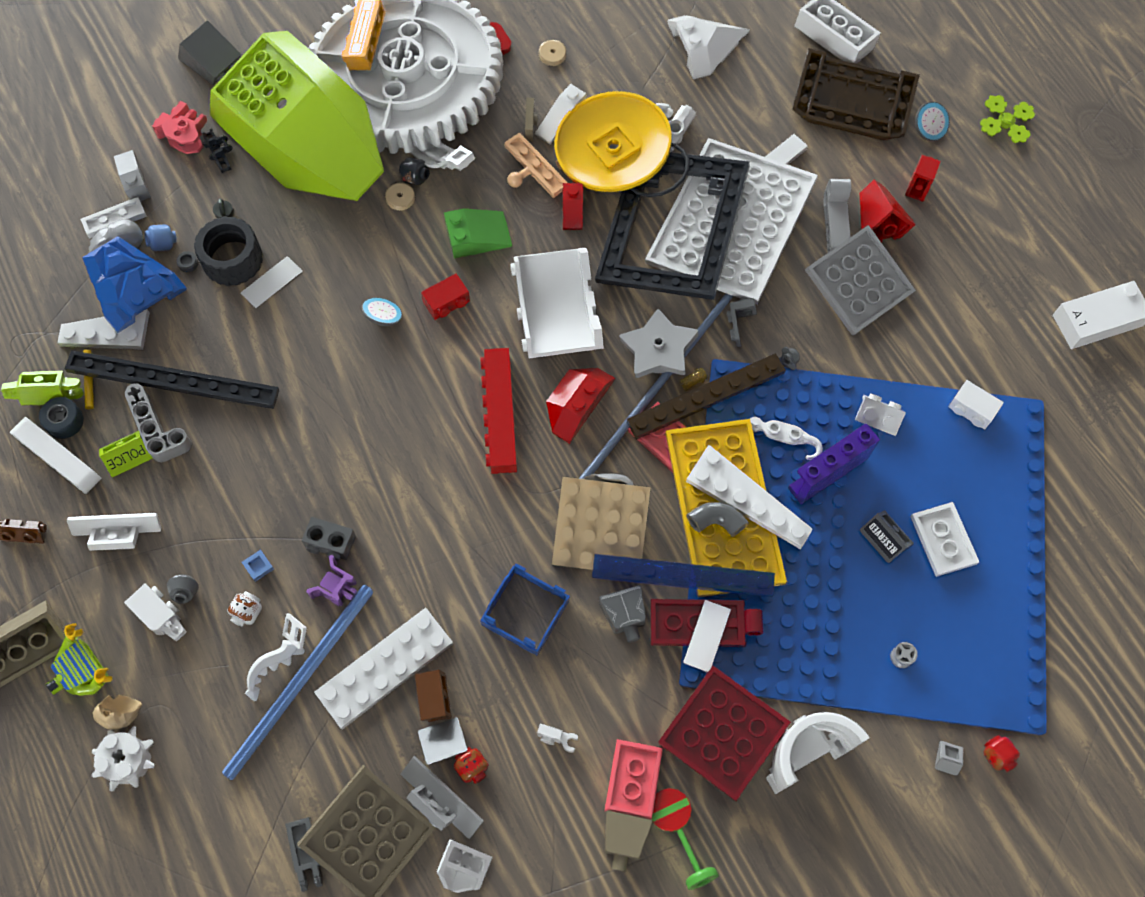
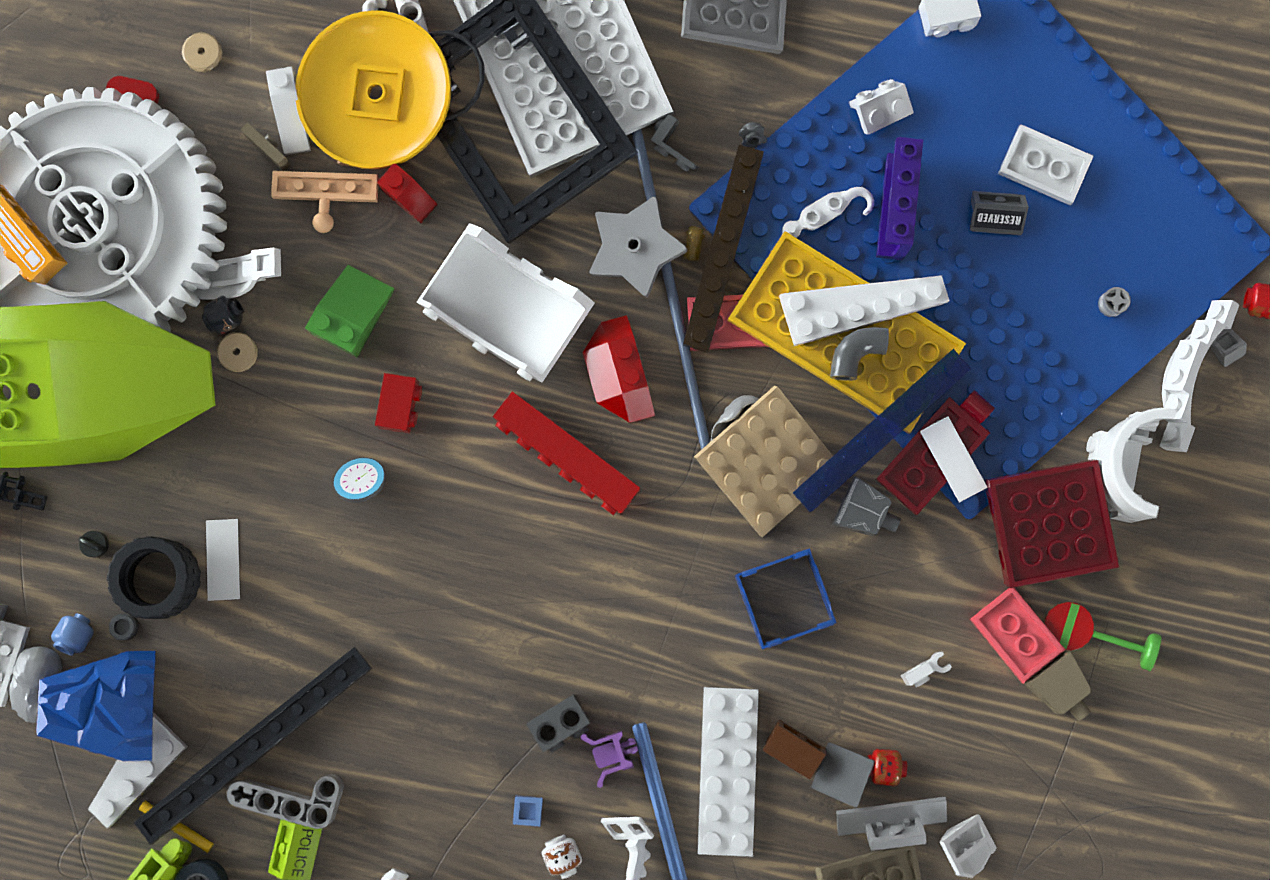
camera: 45 degrees left, 15 degrees up
none -> white piece [1160,300,1239,452]

